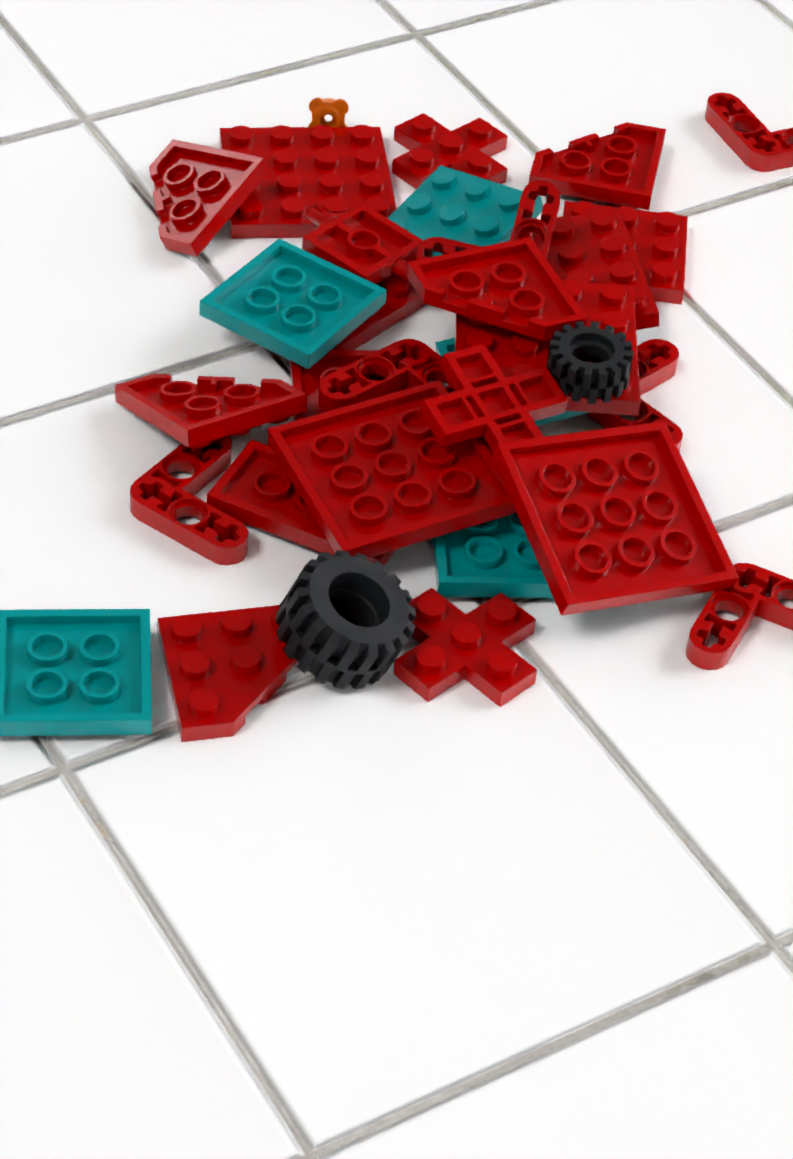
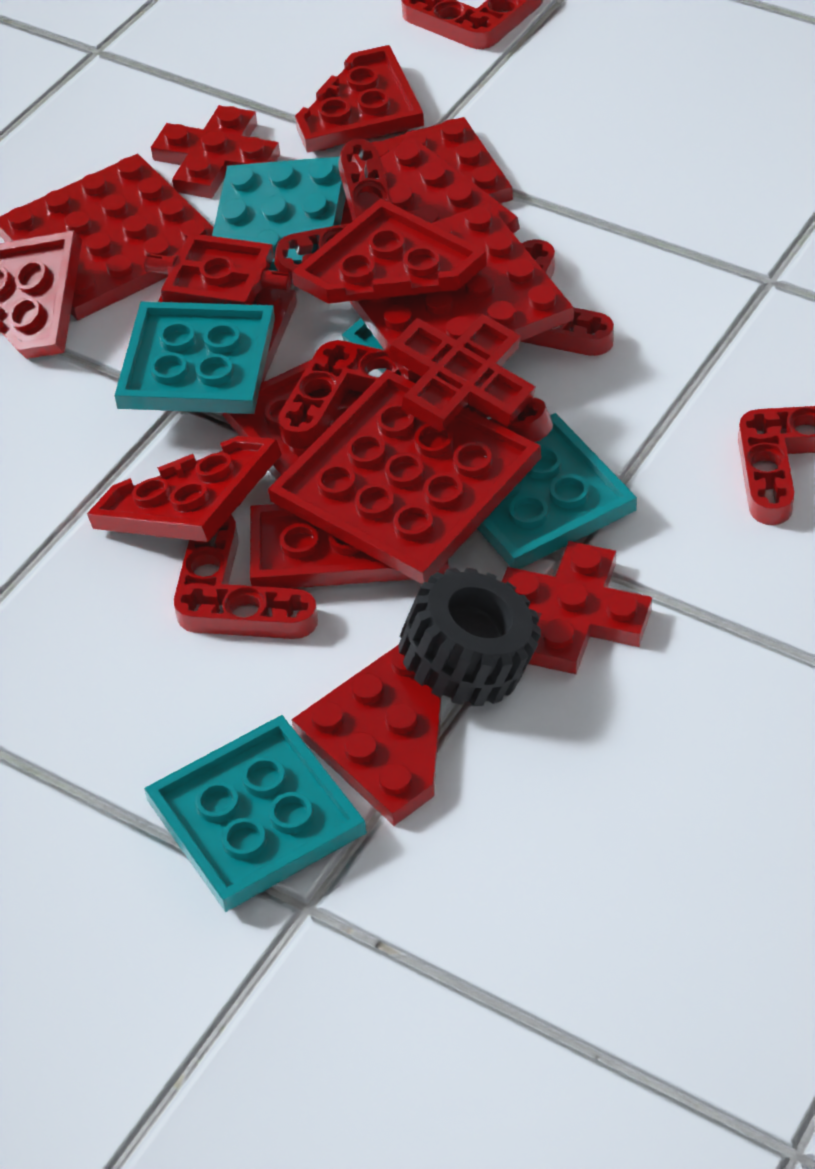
camera: 20 degrees left, 5 degrees up
orange plate [308,97,349,128] -> none
red plate [492,421,739,616] -> none
black tyre [546,321,634,404] -> none

